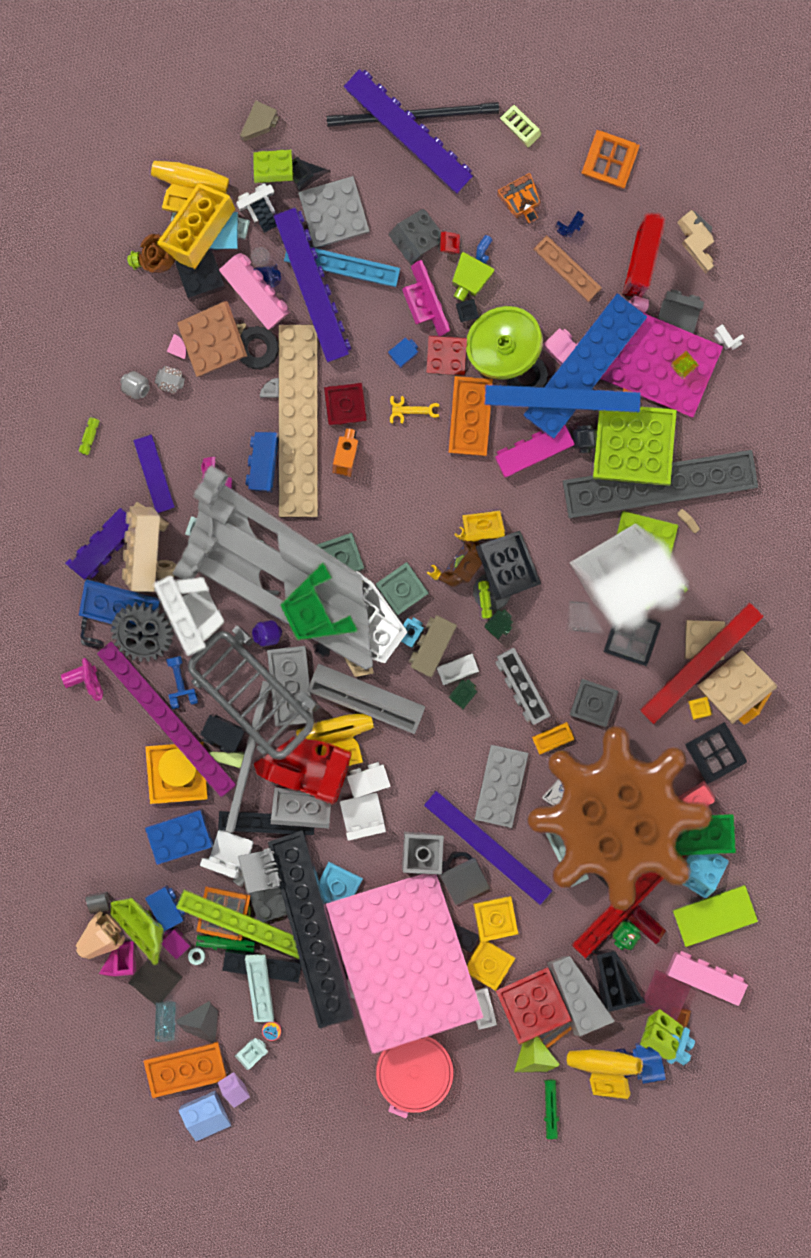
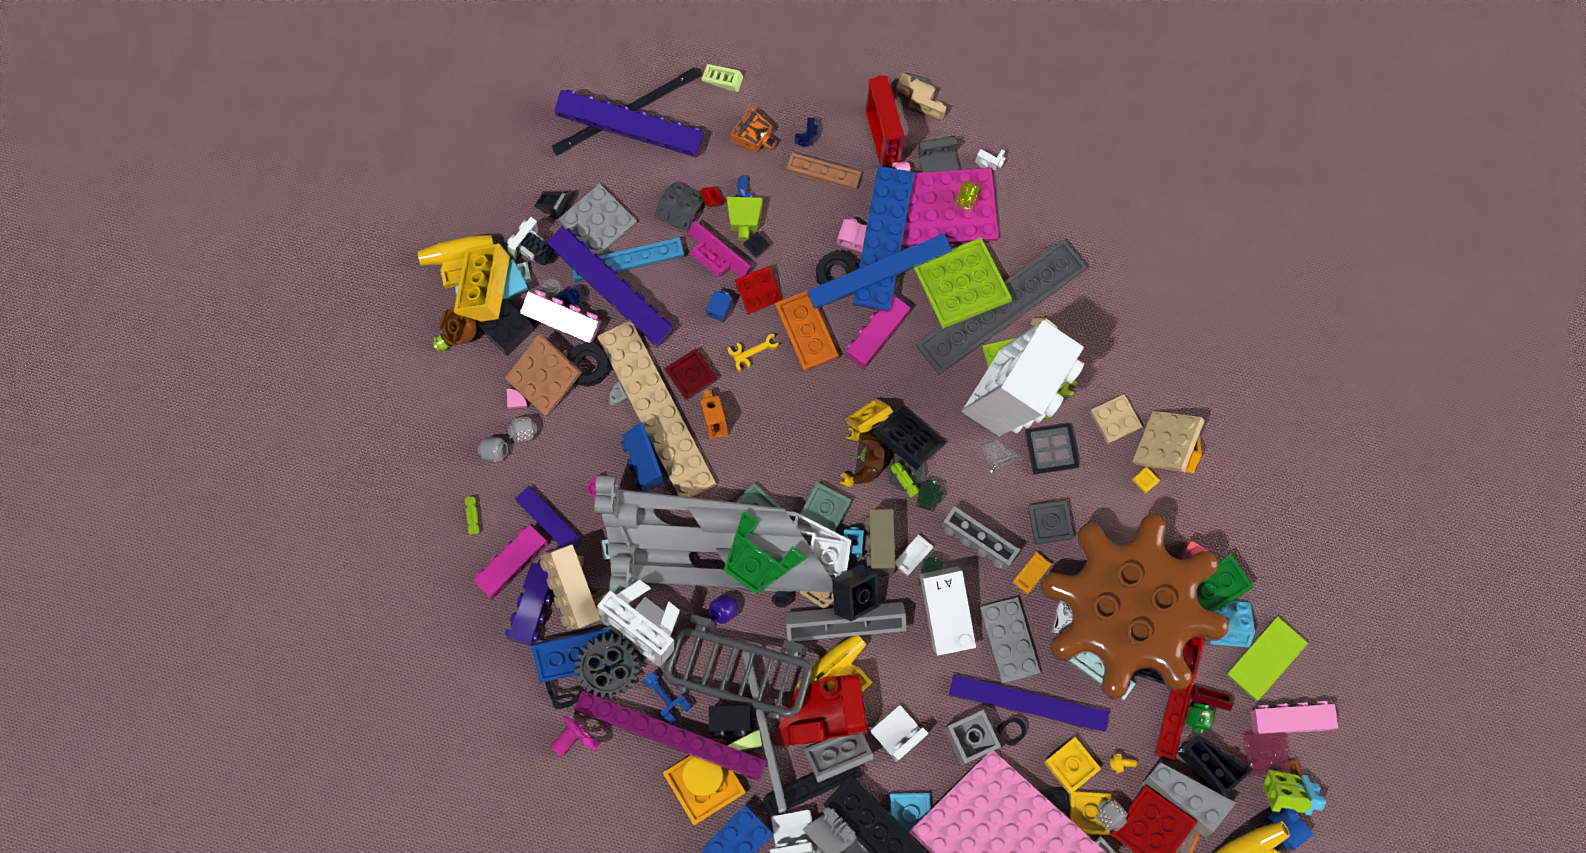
camera: 30 degrees left, 15 degrees down
dark tan slope [240,101,279,141] -> none
lime plate [253,150,293,183] -> none
light grey plate [267,646,314,726] -> none
white brick [347,762,391,798] -> none
dark grey tile [440,857,490,905] -> none
lime dish [466,306,543,380] -> none
black head [572,426,597,453] -> none
orange piece [581,130,640,189] -> none
red tile [640,602,764,724] -> none
black piece [684,722,747,785] -> none
none -> dark pink brick [474,525,549,600]
none -> black brick [832,564,879,622]
none -> white brick [919,566,976,656]
none -> light grey head [1097,800,1127,831]
none -> yellow plate [1110,754,1137,774]

